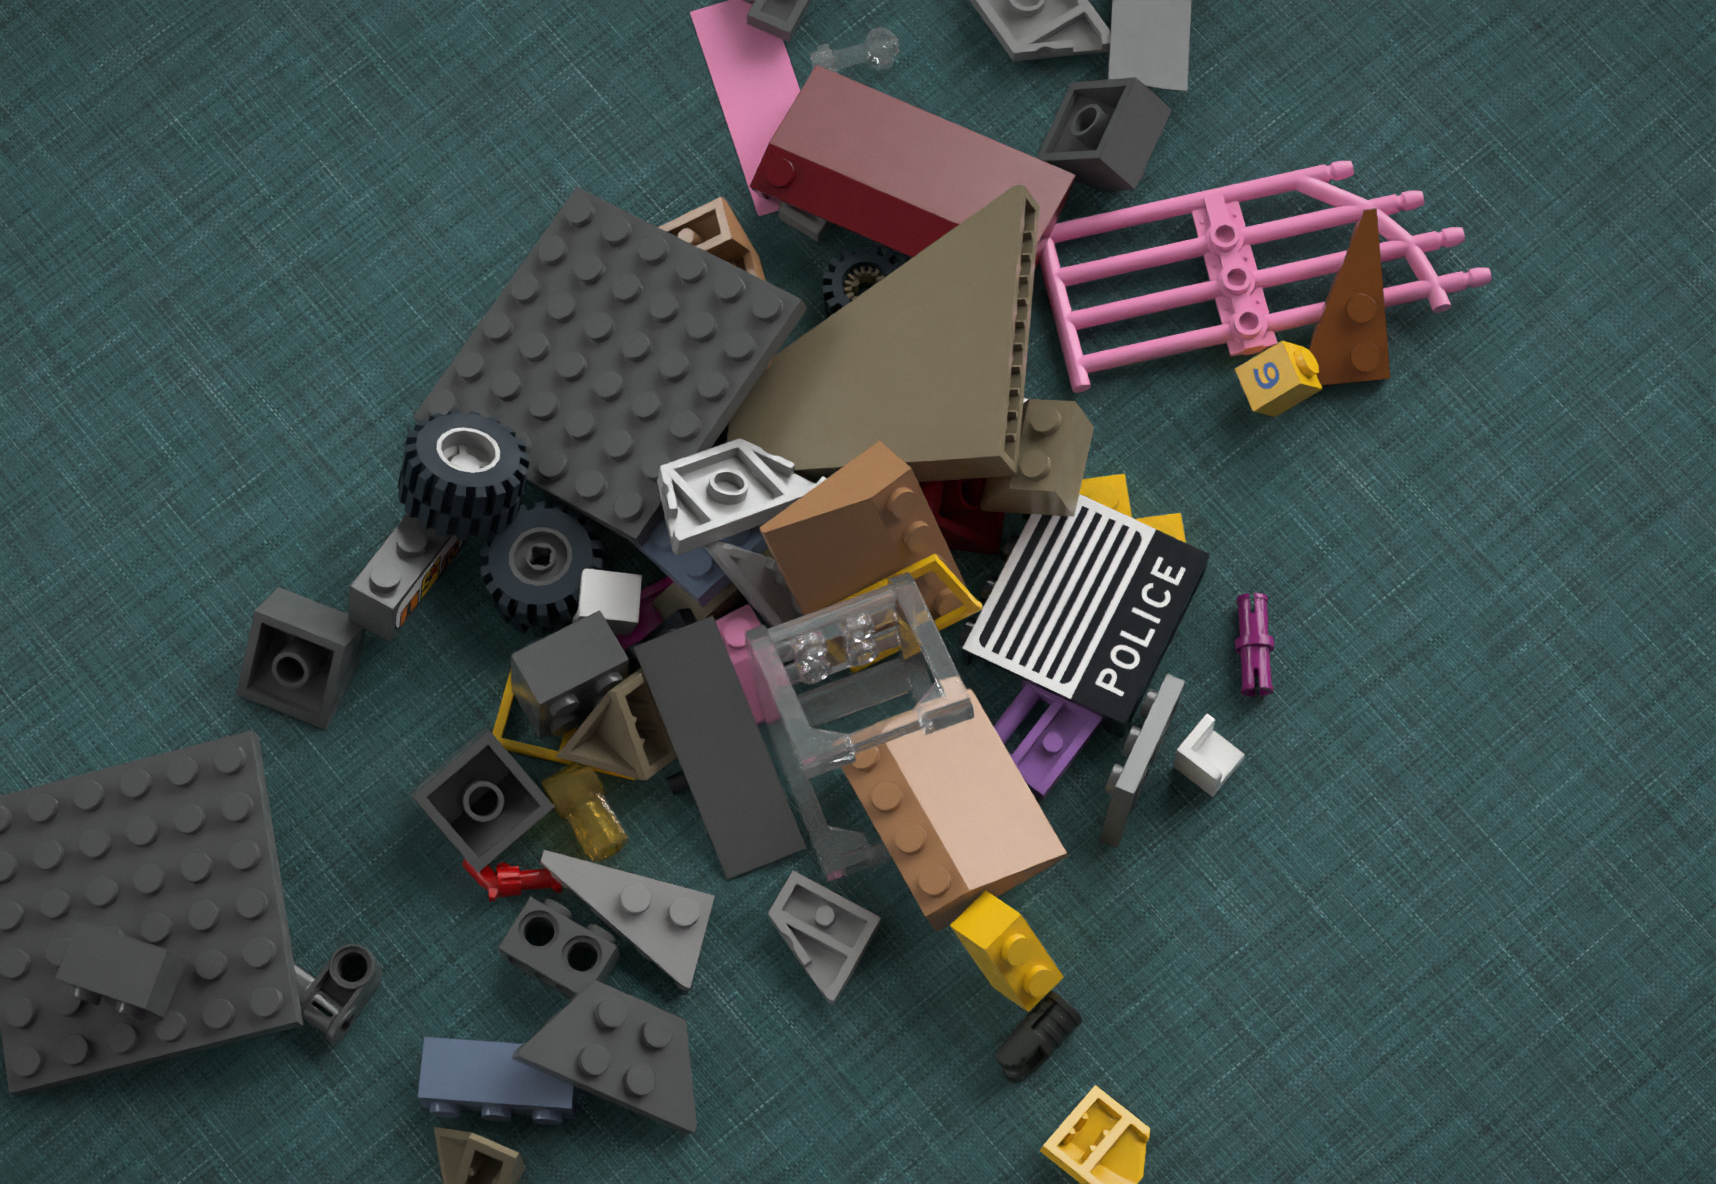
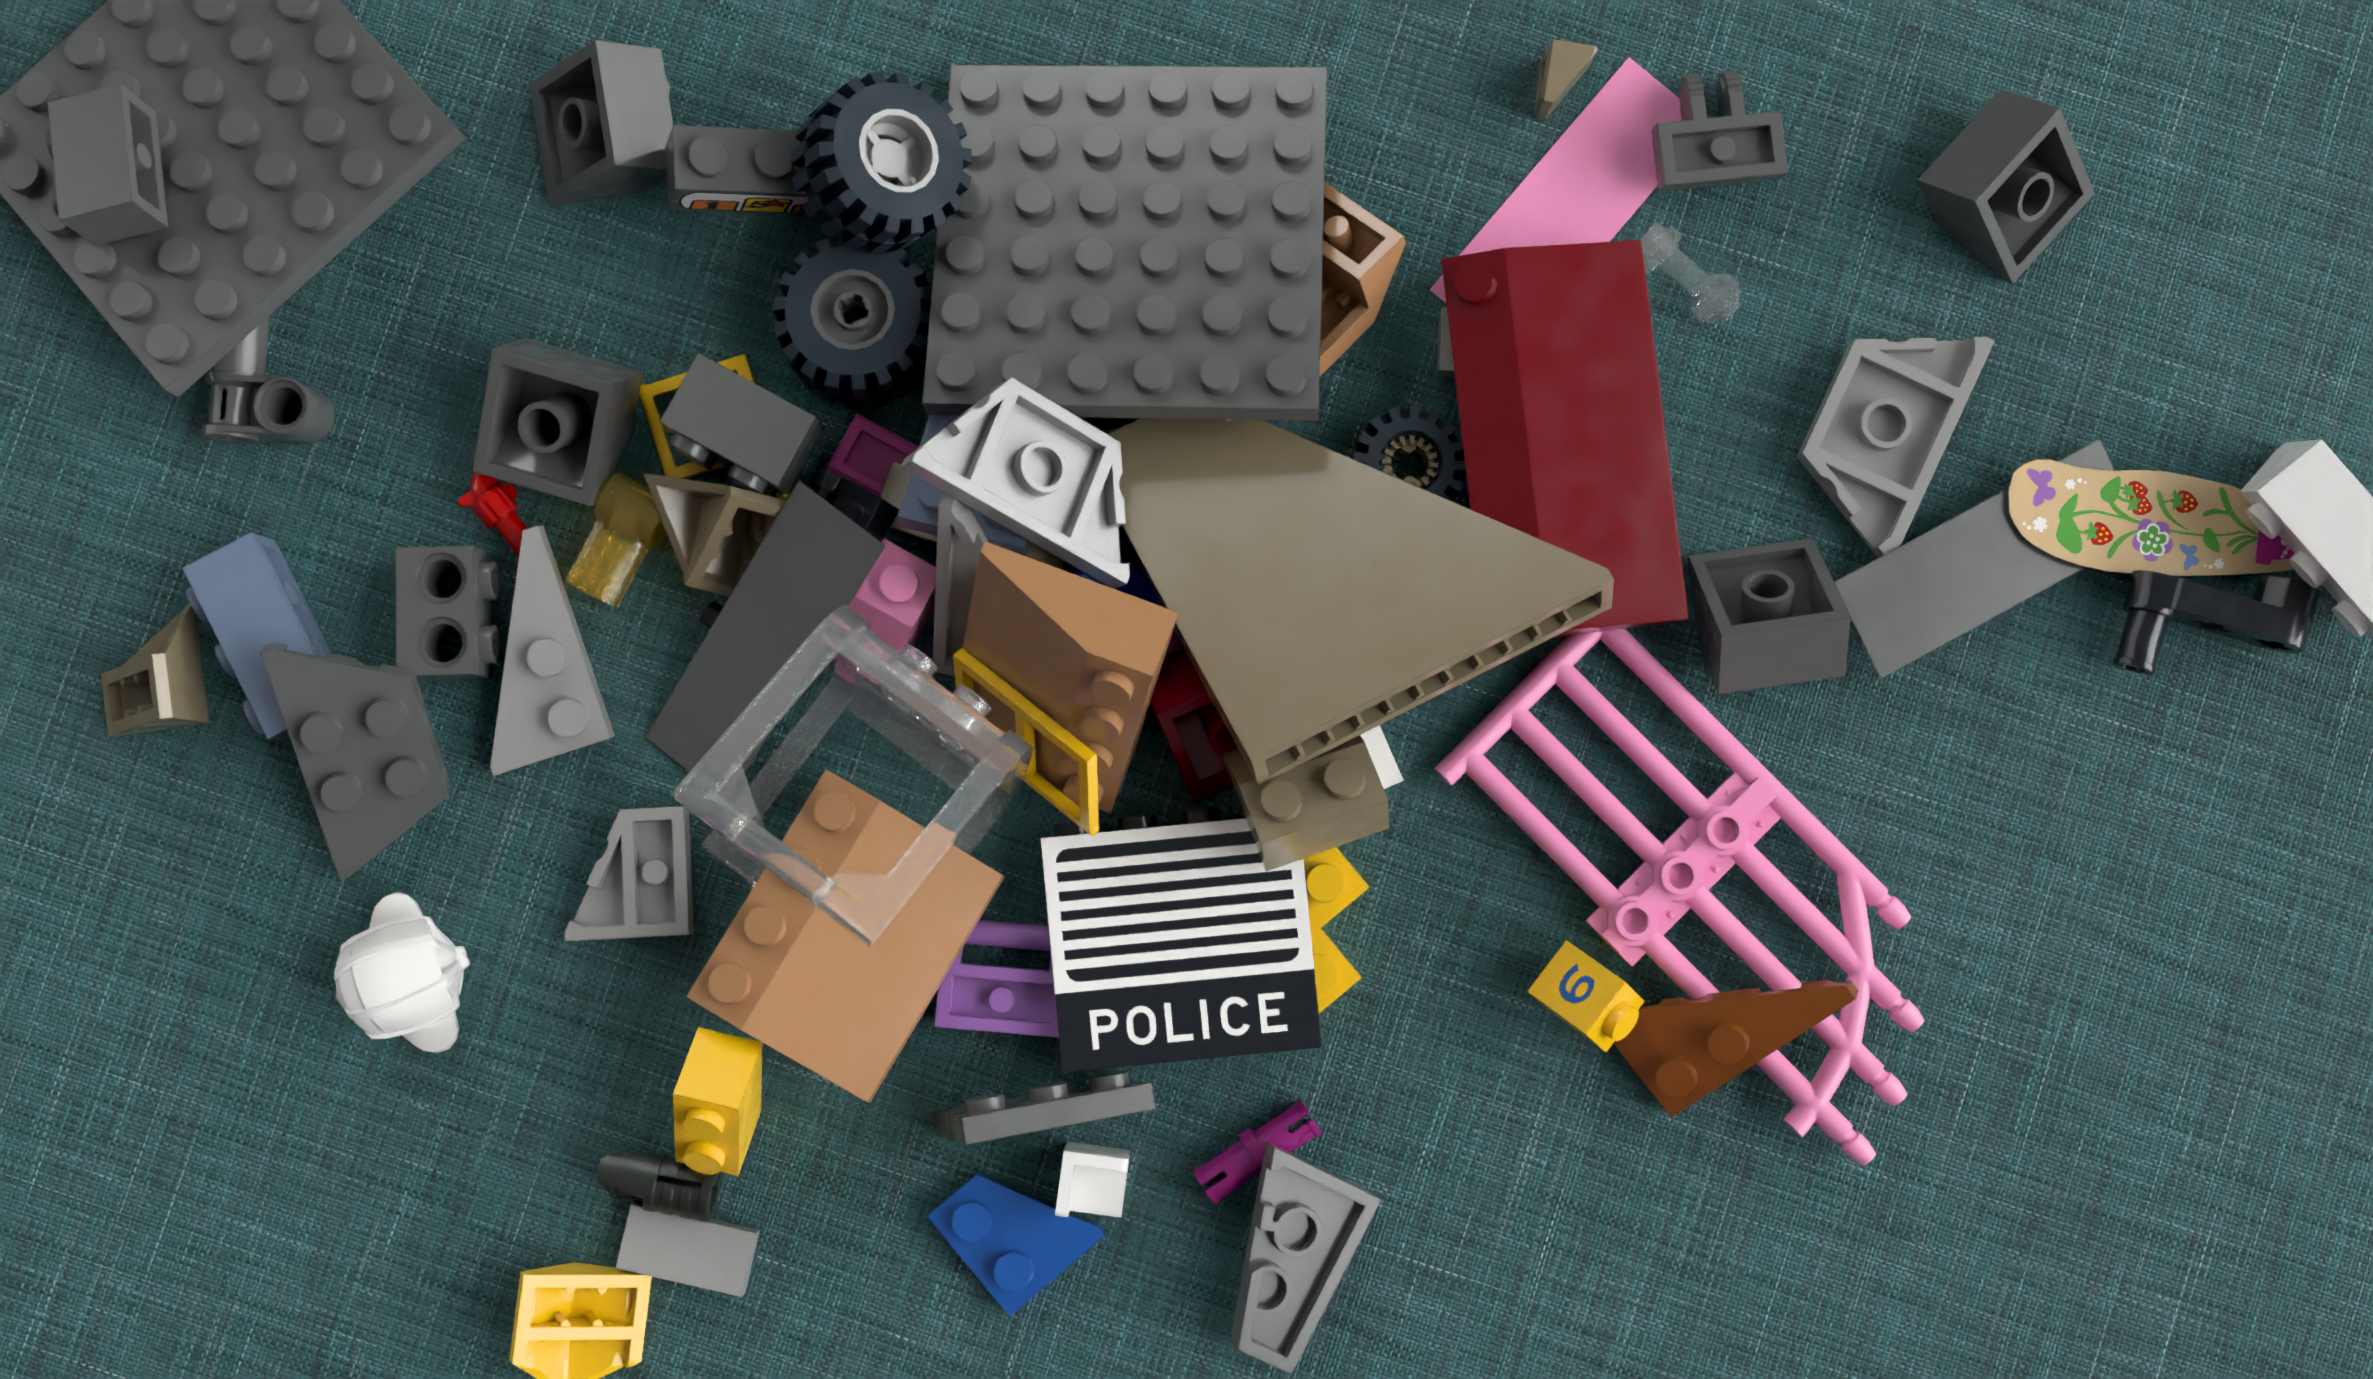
camera: 55 degrees right, 15 degrees up
white panel [572,569,642,636] -> none
none -> white piece [334,892,470,1053]
none -> light grey tile [616,1202,760,1297]
none -> blue wing [927,1171,1106,1317]
none -> wing [1230,1141,1381,1374]
none -> dark tan slope [1533,39,1598,121]

